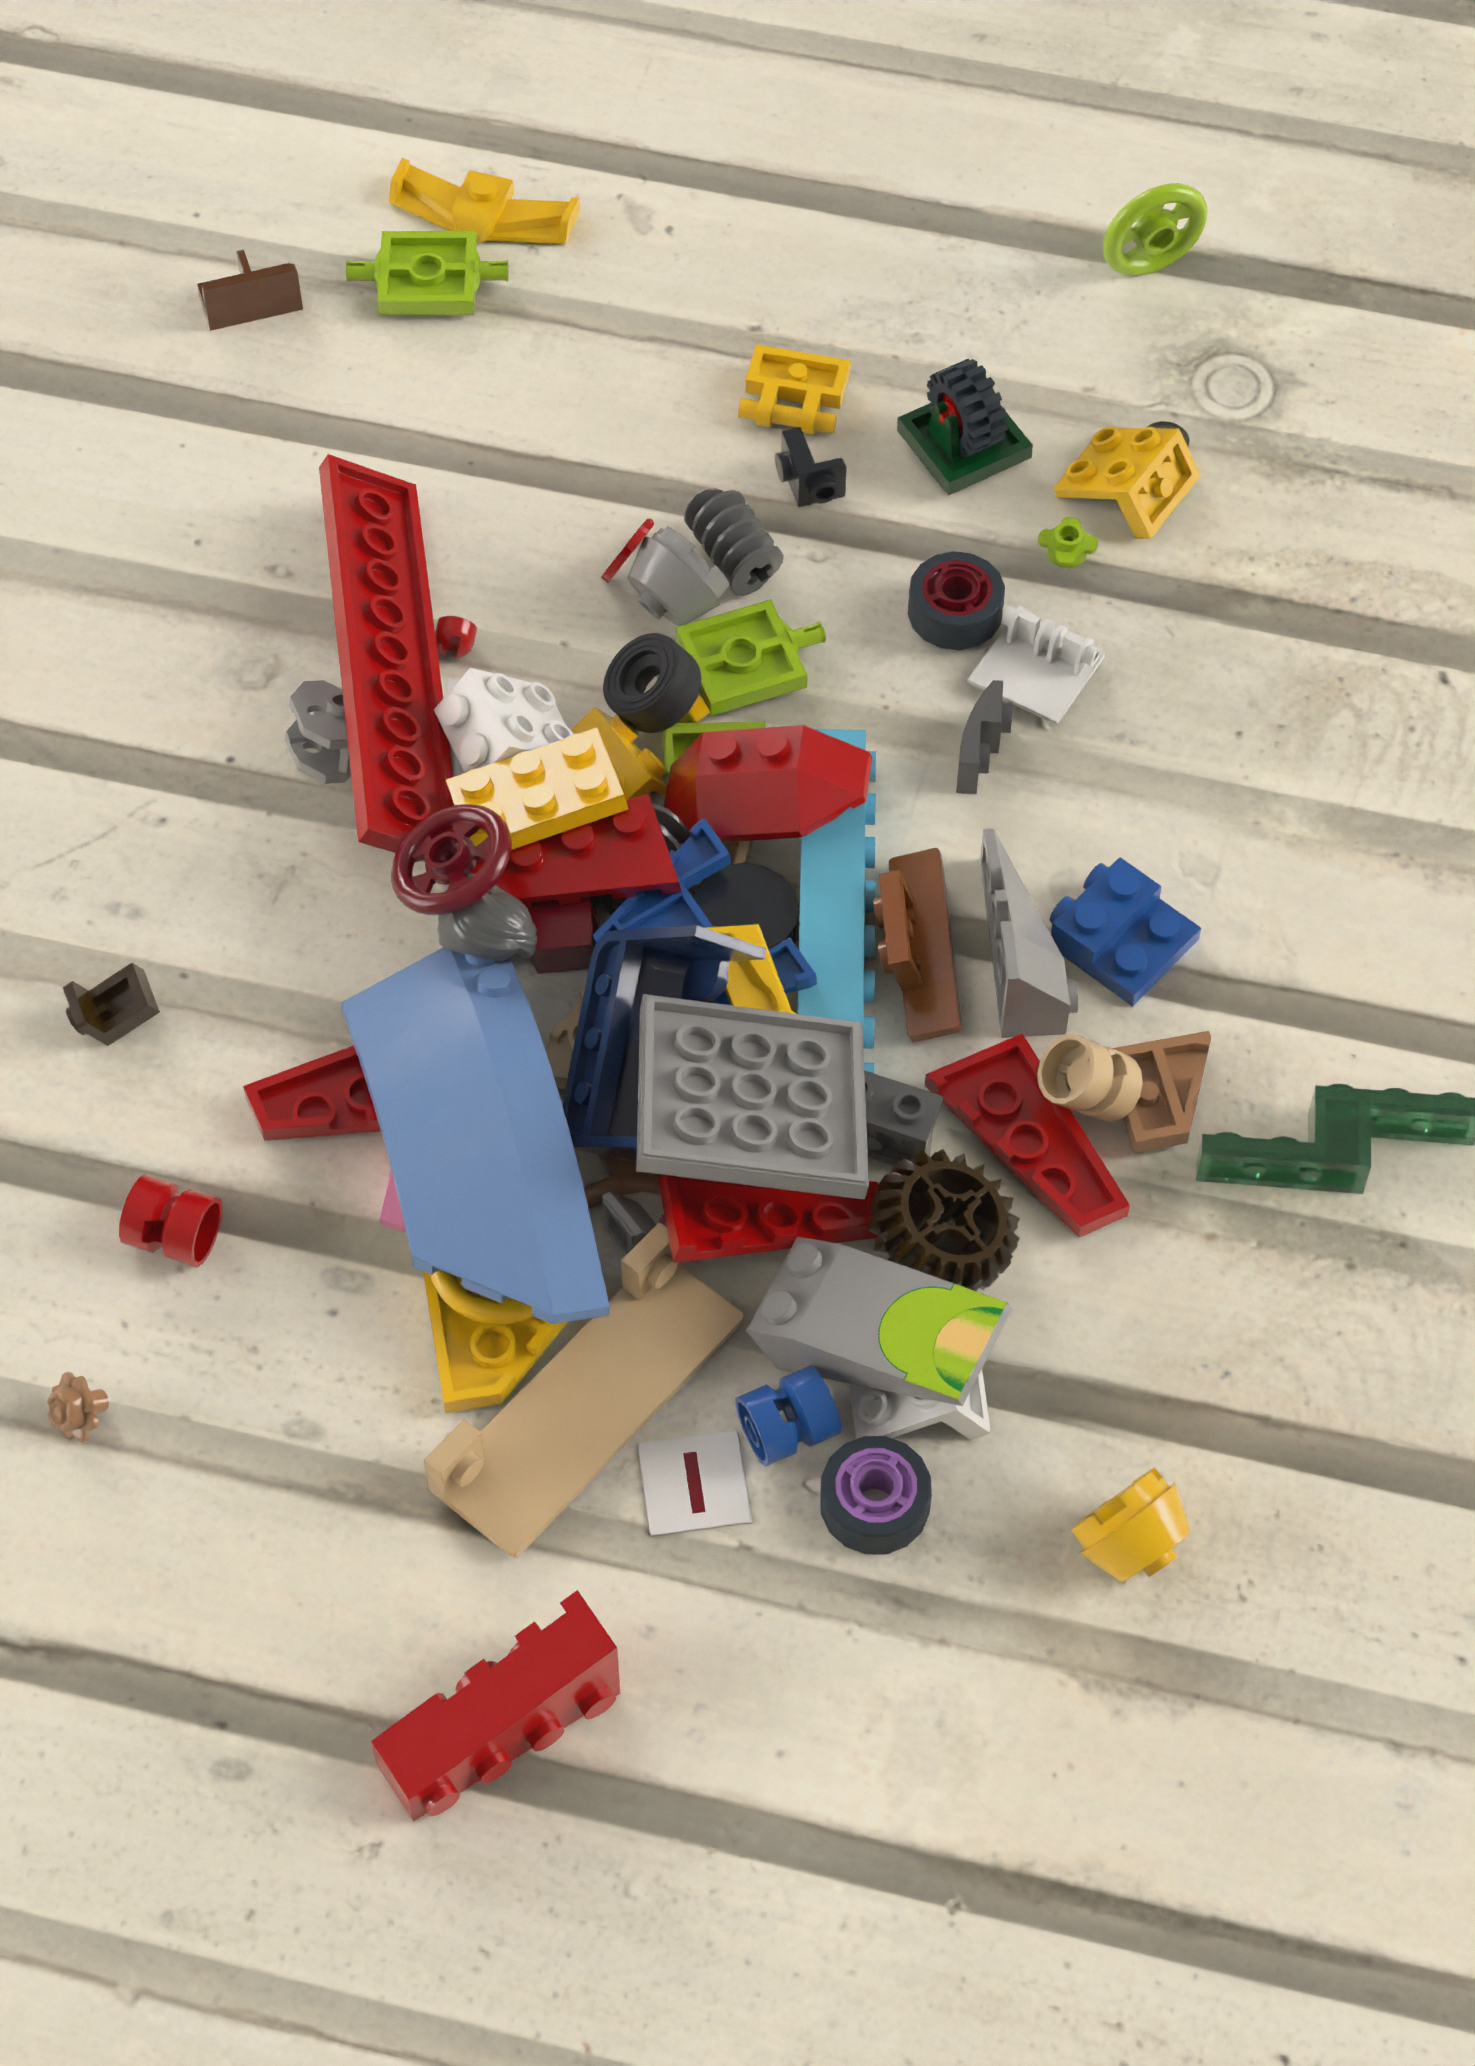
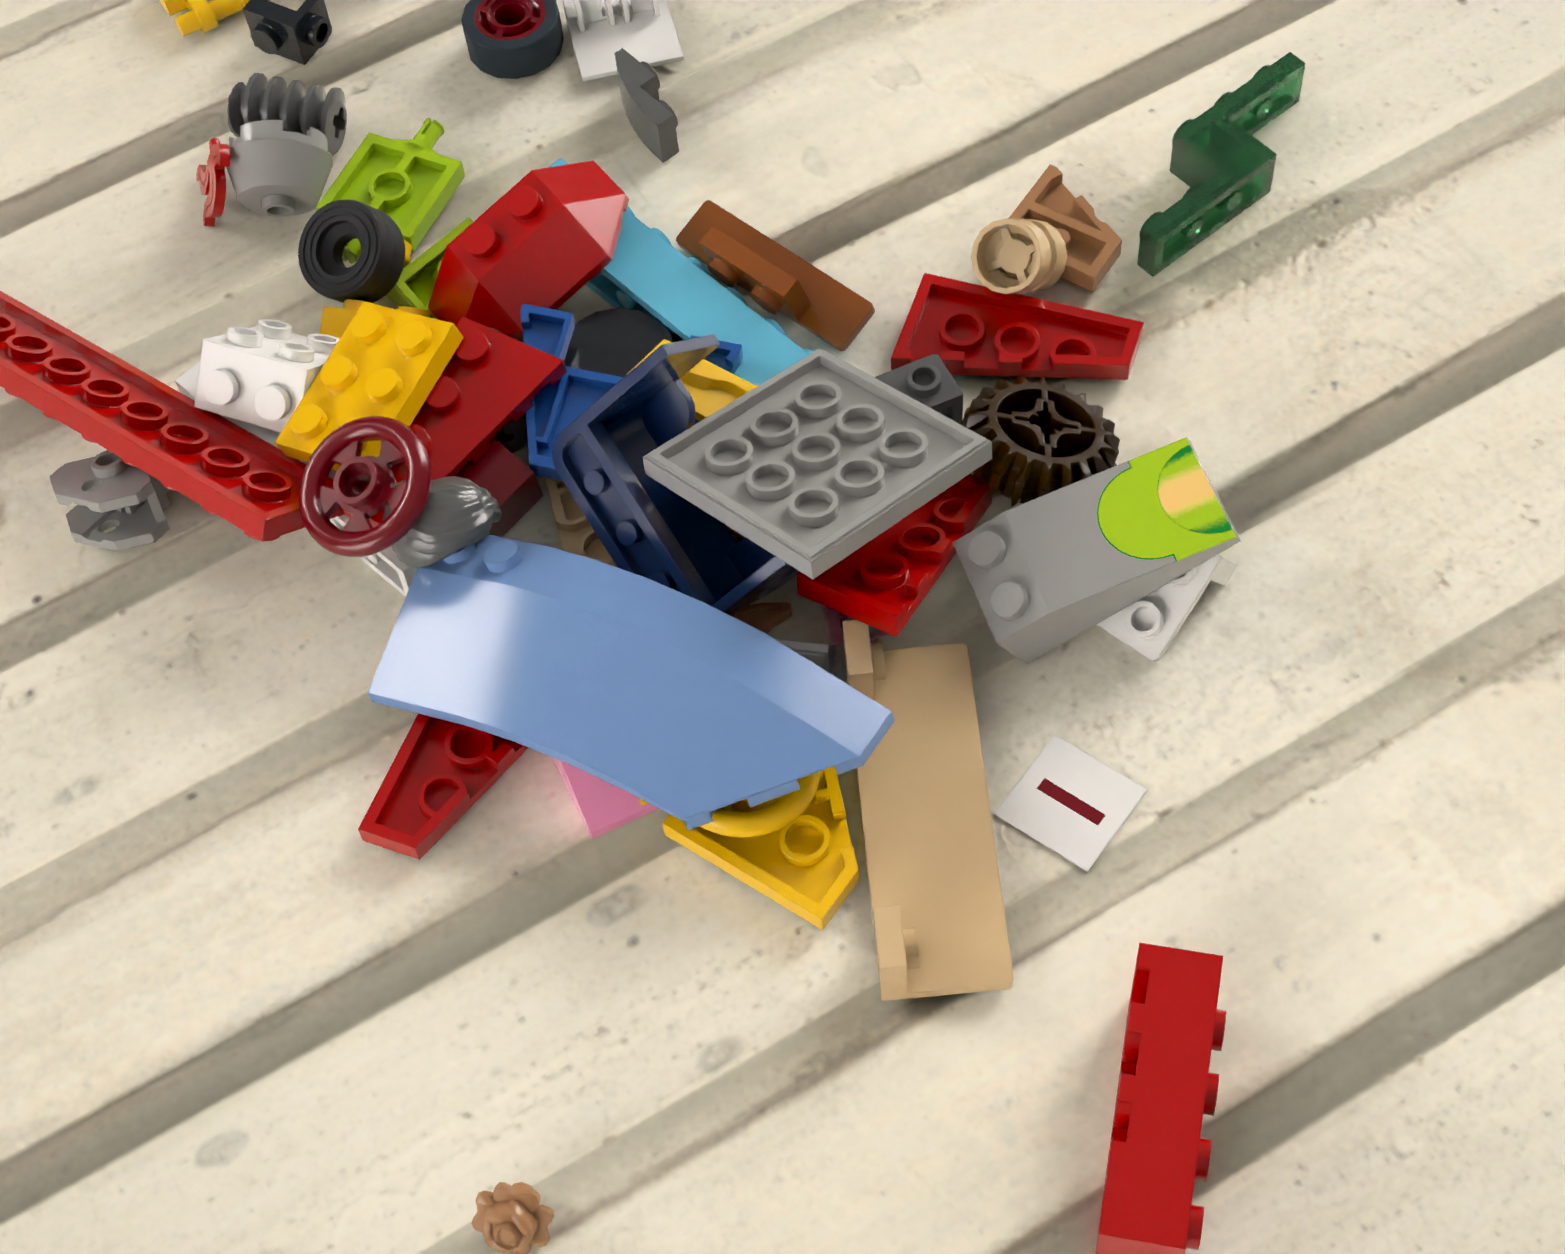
camera: 40 degrees left, 0 degrees up
dark brown bracket [63,963,160,1046] -> none
red wheel [119,1174,223,1267] -> none
red hinge [435,616,477,659] -> none
blue wheel [735,1365,842,1467] -> none
wheel [820,1436,932,1554] -> none
light grey wedge [980,829,1078,1038] -> none
blue plate [1049,857,1201,1007] -> none
yellow cone [1071,1467,1191,1583] -> none

